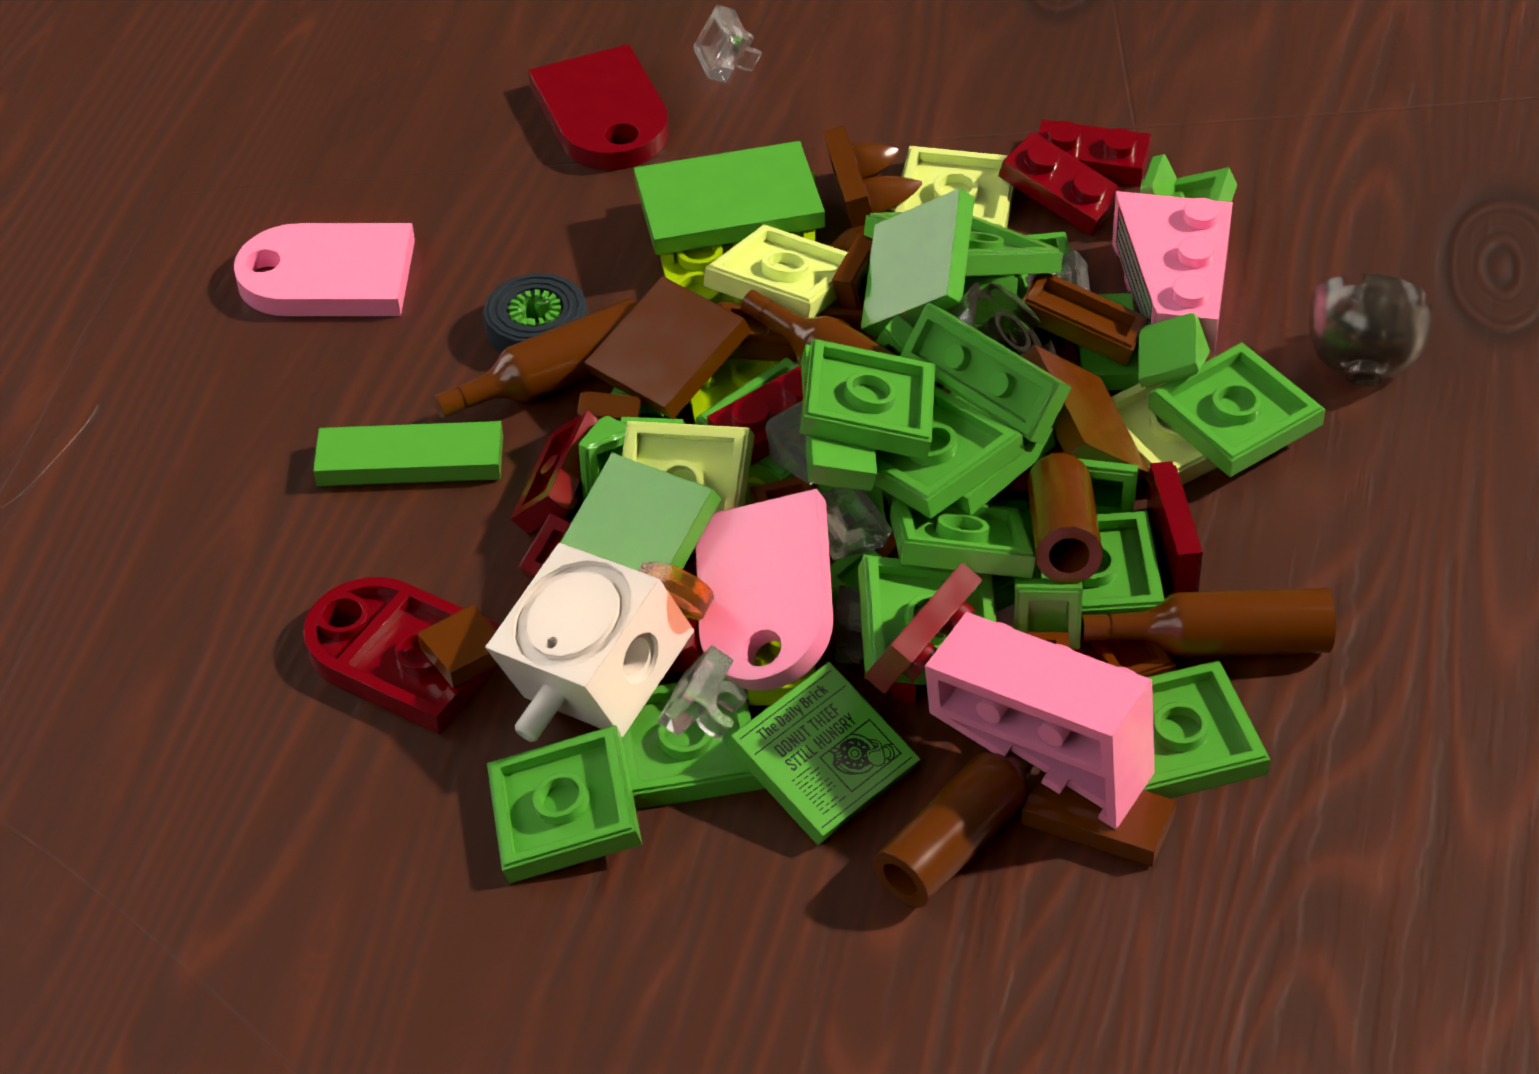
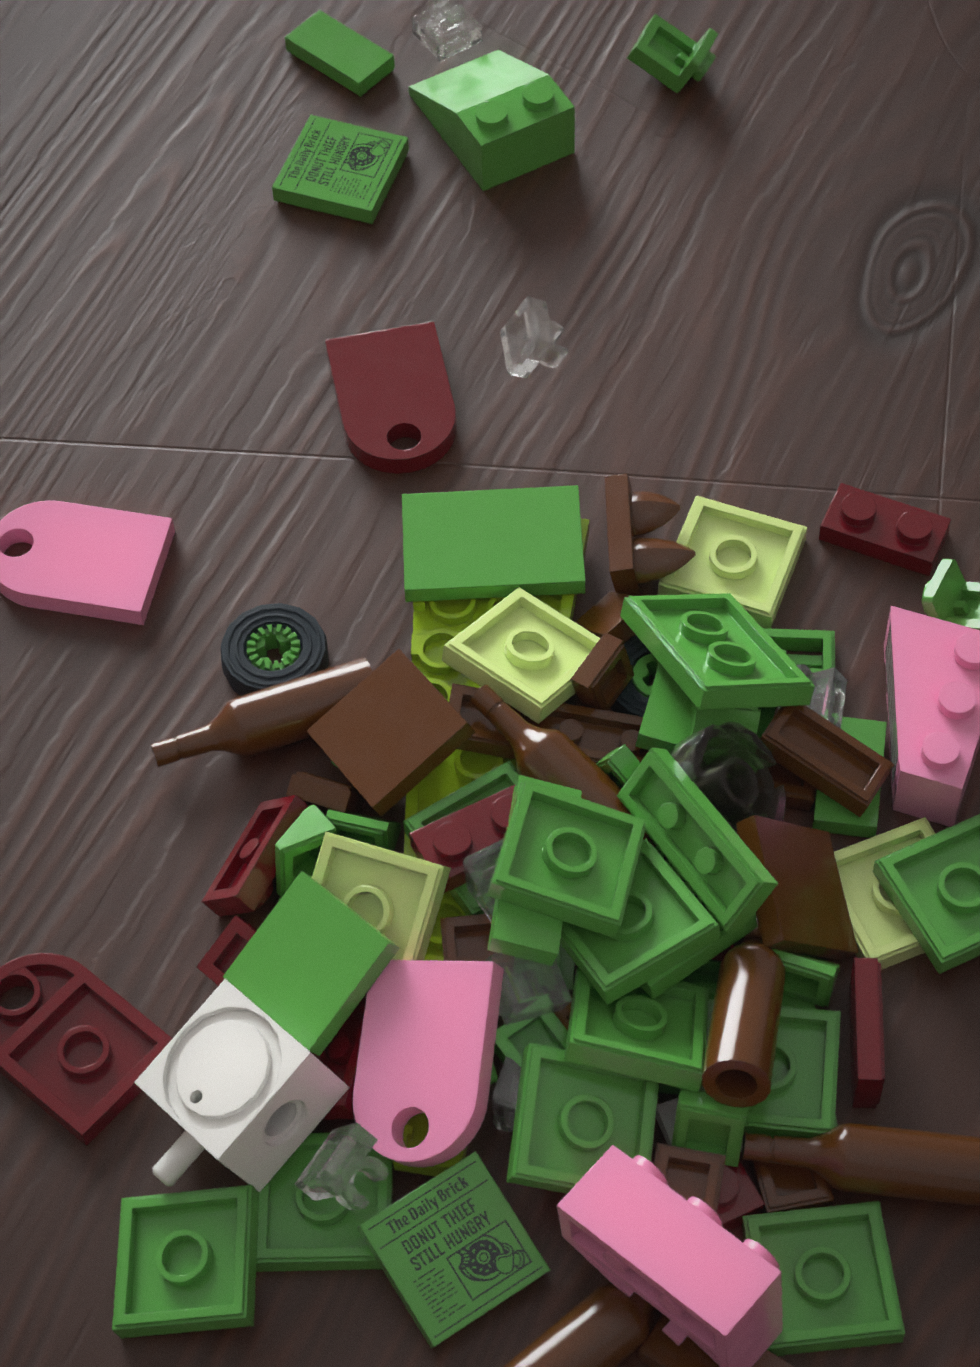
camera: 10 degrees right, 10 degrees up
bright green tile [314,421,503,486] -> none
reddish brown tile [417,604,498,688] -> none
clear orange tile [638,562,714,620] -> none
bright green tile [861,188,975,338] -> none
dark red plate [864,562,983,694] -> none
dark red plate [998,131,1126,236] -> none
bright green slope [1138,313,1210,388] -> none

